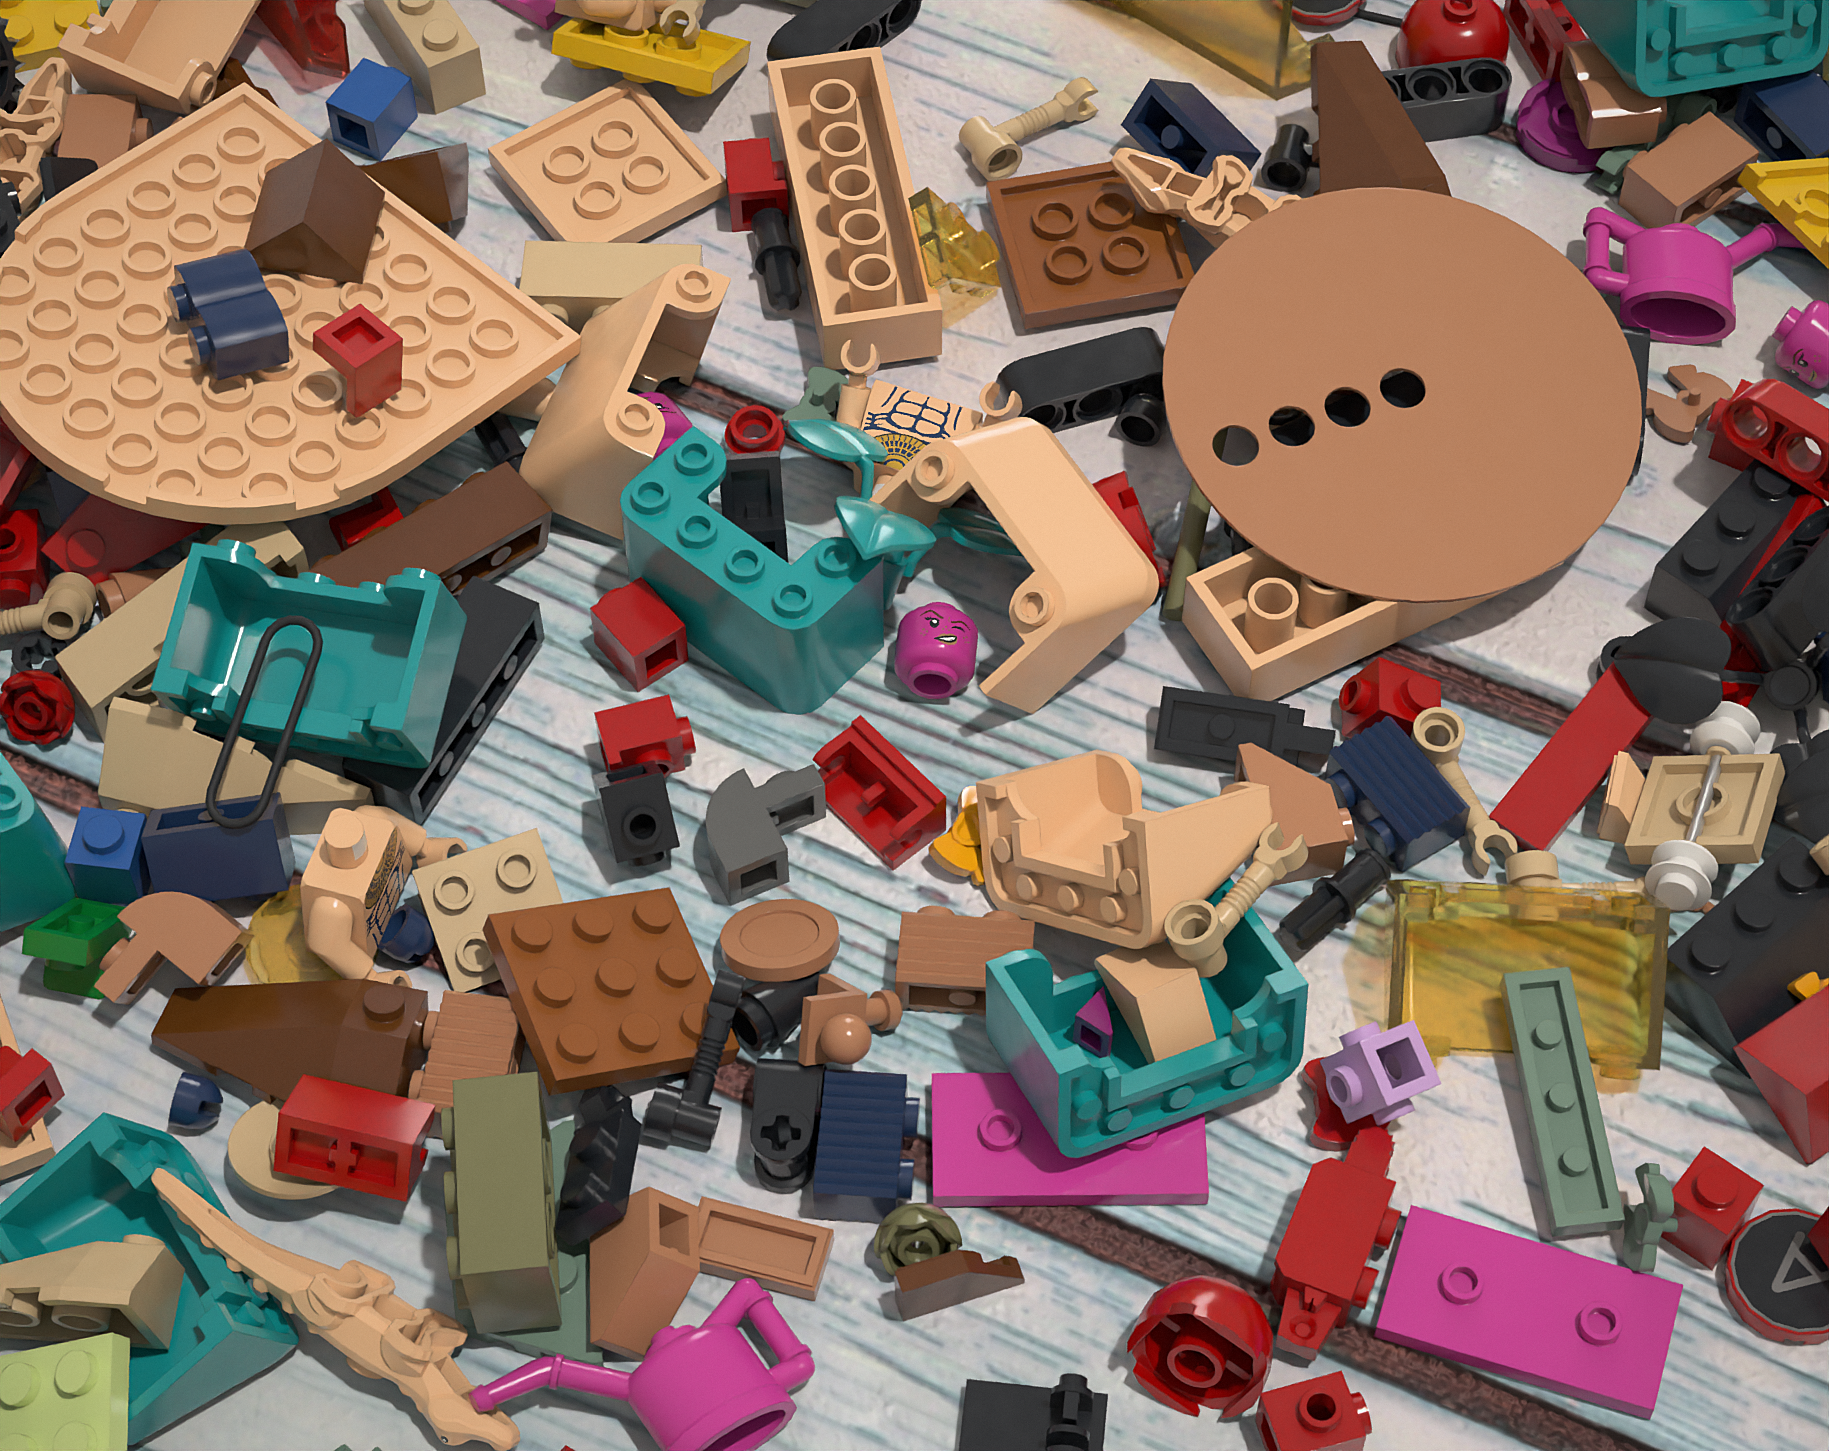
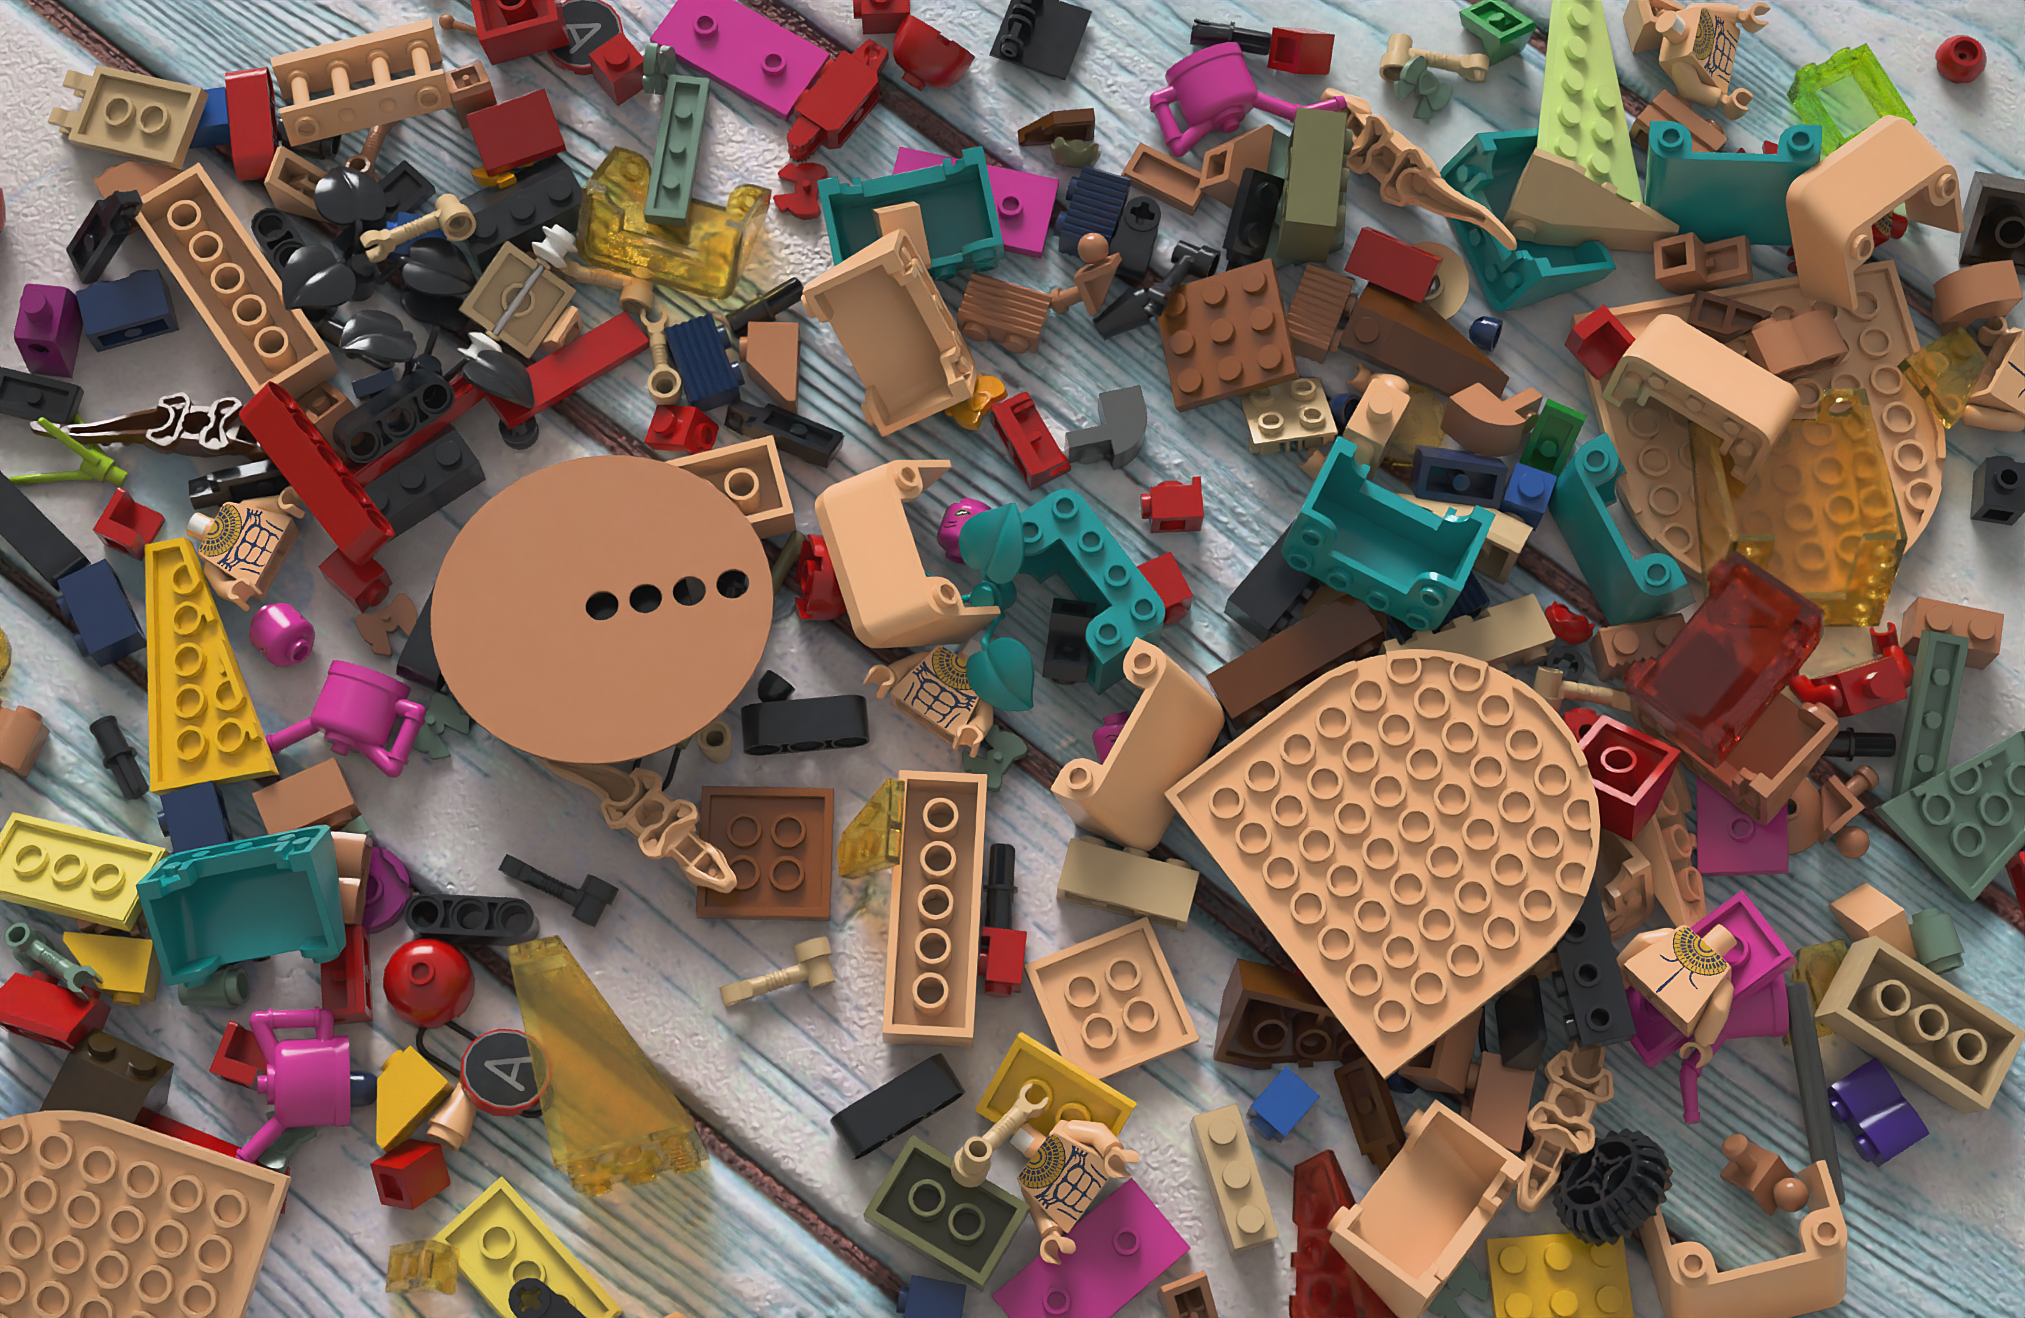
camera: 170 degrees left, 15 degrees up
dark blue brick [167,248,289,381] -> none
black piece [205,615,323,829] -> none
reddish brown slope [244,138,385,284] -> none
red panel [313,303,403,418] -> none
black brick [591,760,680,867] -> none
nougat piece [720,899,840,982] -> none
red plate [725,405,785,454] -> none
magenta piece [1073,986,1113,1058] -> none
dark blue brick [1121,78,1262,178] -> none
tan brick [1164,822,1308,978] -> none
reddish brown wedge [1310,41,1452,197] -> none
lavender brick [1320,1020,1442,1126] -> none

